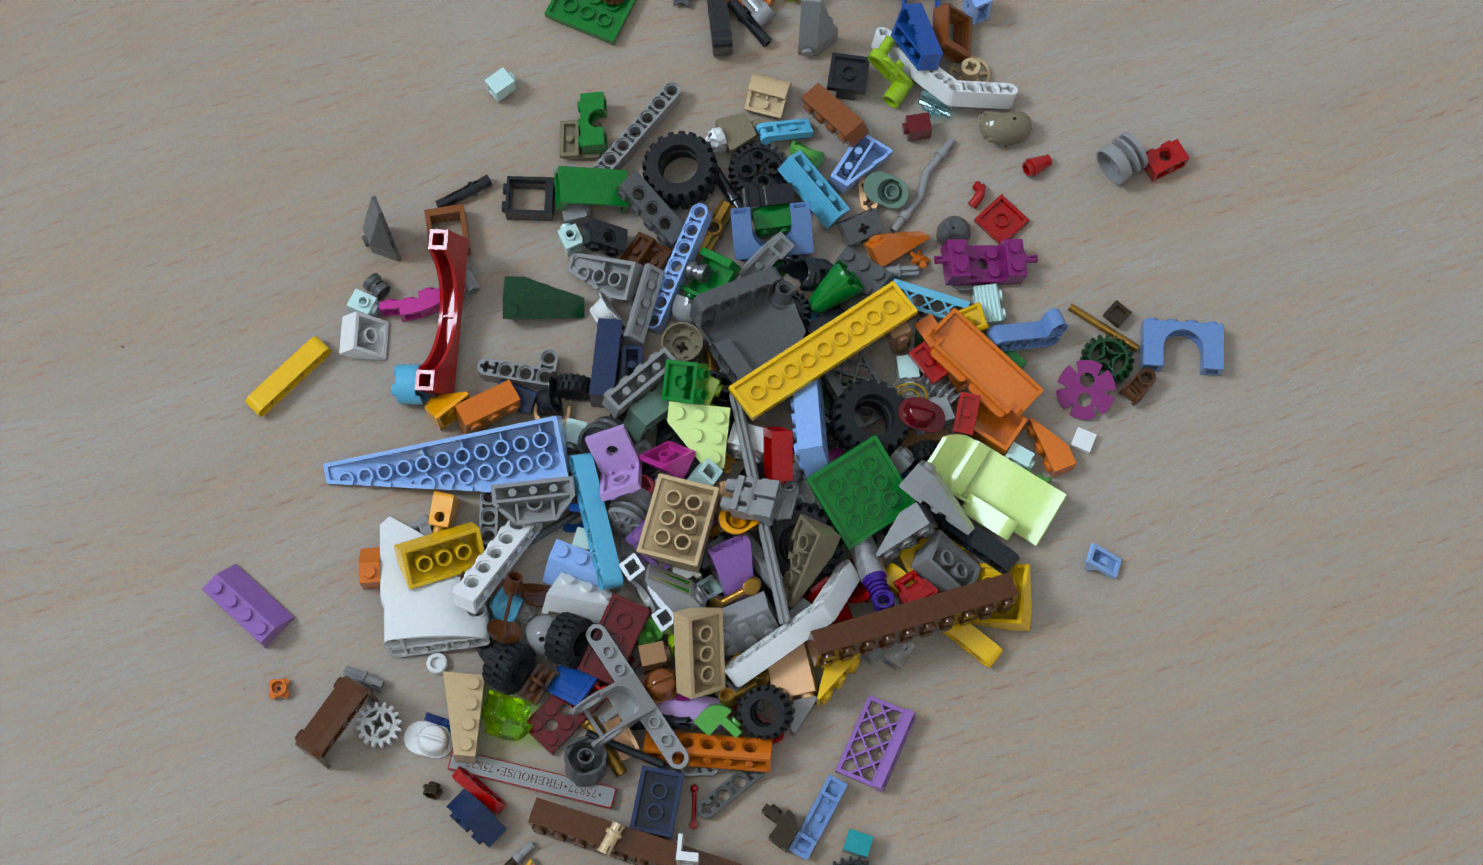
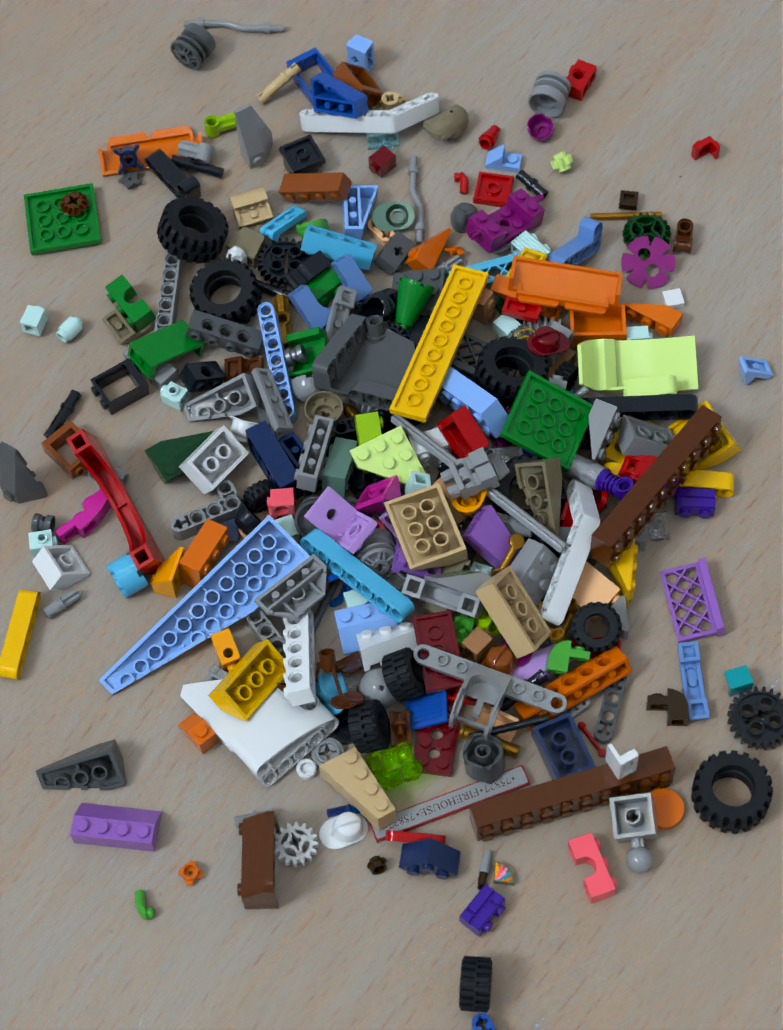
camera: 30 degrees left, 10 degrees down
tan pin [597,821,625,856] -> none
green plate [662,359,710,405] -> none
lime piece [867,36,914,108] -> none
light grey wedge [899,460,975,535] -> none
red plate [952,392,981,436] -> none
medium blue arch [1140,318,1224,376] -> none
none -> dark grey wedge [36,739,126,790]
none -> light grey axle [43,589,81,619]
none -> light aqua brick [56,316,83,343]
none -> bright green arm [135,890,155,920]
none -> black tyre [157,196,229,264]
none -> white brick [179,425,249,494]
none -> coral brick [267,488,296,520]
none -> light grey gear [311,738,344,766]
none -> light blue slope [485,144,522,172]
none -> black pin [515,169,548,198]
none -> magenta hair [527,113,554,142]
none -> yellowish green gear [550,151,574,172]
none -> dark purple brick [675,488,715,519]
none -> red bracket [691,136,720,160]

